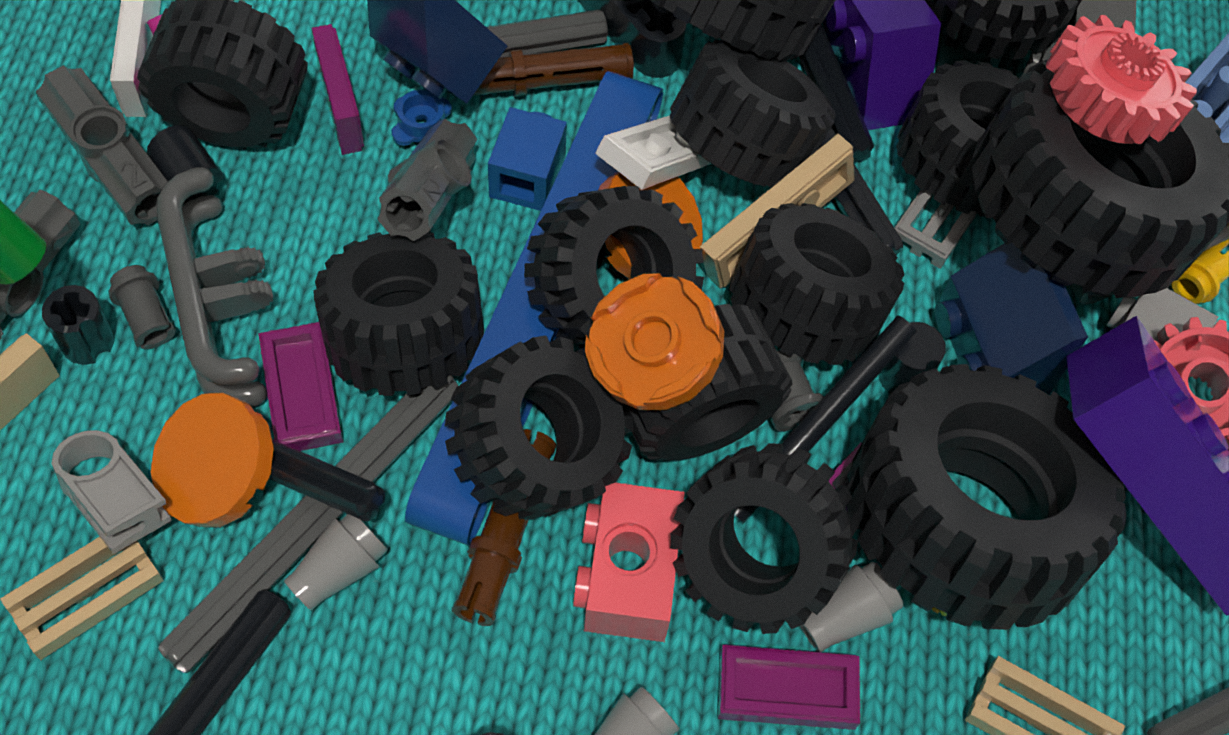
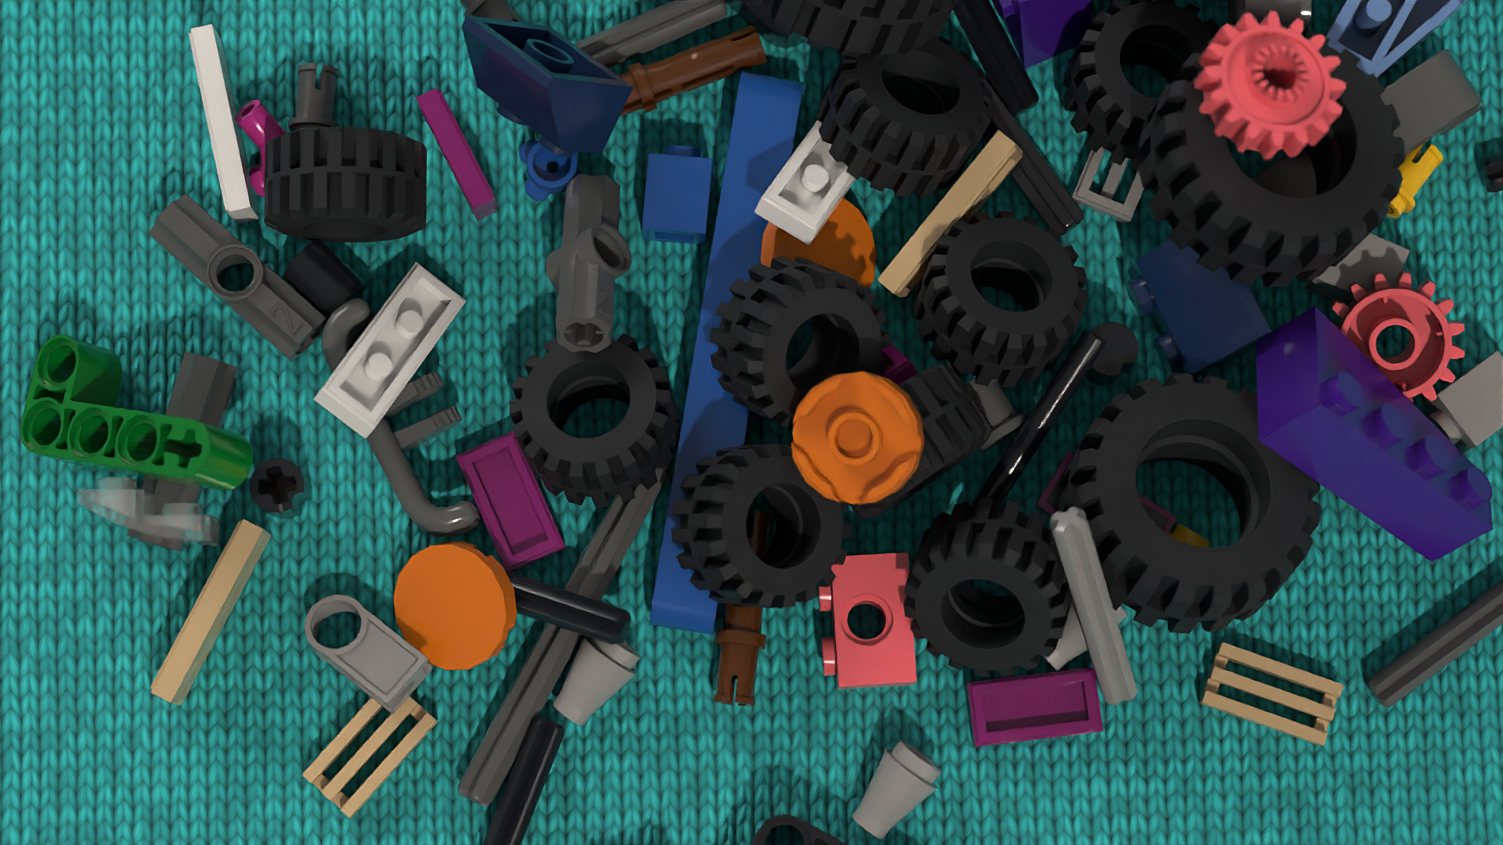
camera: 10 degrees left, 20 degrees up
dark grey pin [108,265,175,349] -> none
none -> white tile [314,262,466,439]
none -> light grey axle [1050,507,1138,706]

